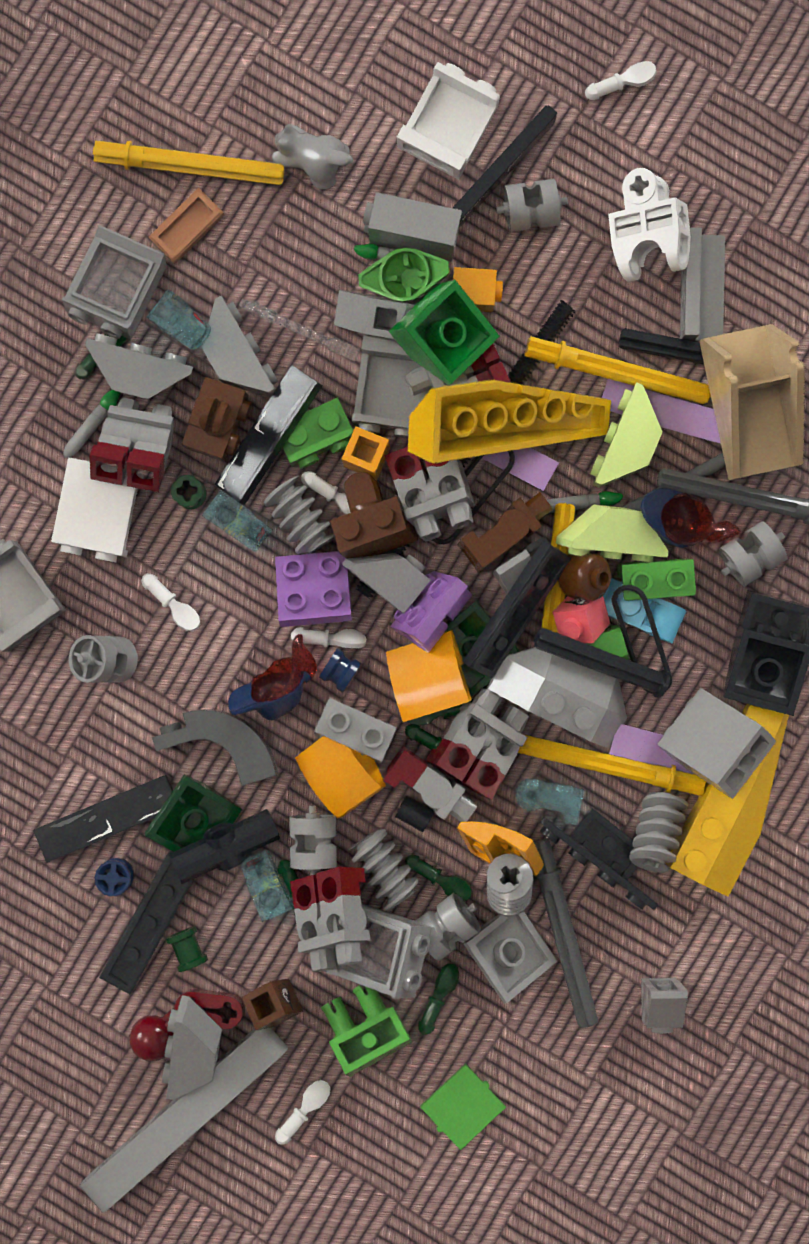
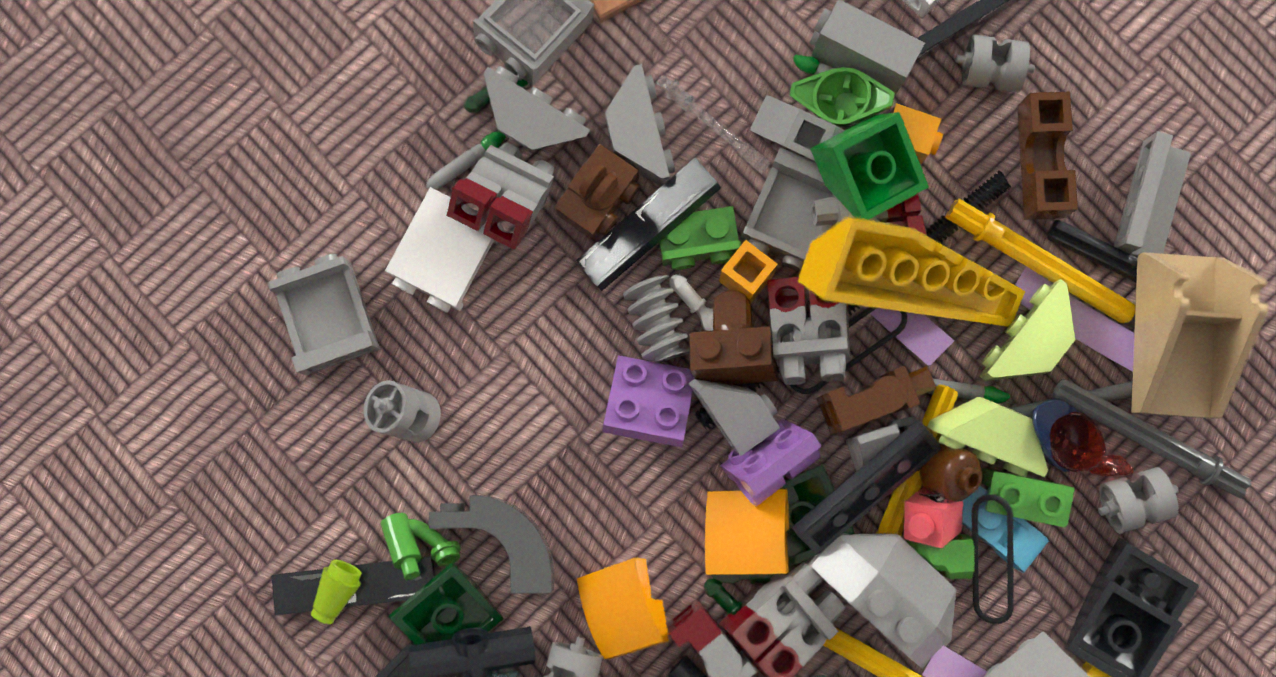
camera: 20 degrees right, 5 degrees down
dark blue wheel [94,858,134,897] -> none
white piece [142,573,200,631] -> none
clear light blue leg [146,289,211,350] -> none
dark green bush [171,475,207,510] -> none
clear light blue leg [202,490,273,552] -> none
hair [228,634,317,720] -> none
white piece [291,627,367,648] -> none
light grey window [314,698,397,765] -> none
dark blue wheel [319,648,362,693] -> none
black axle [533,628,670,698] -> none
white piece [609,168,691,282] -> none
none -> lime cone [311,560,362,624]
none -> bright green plant [380,513,461,580]
none -> reddish brown arch [1017,91,1078,220]

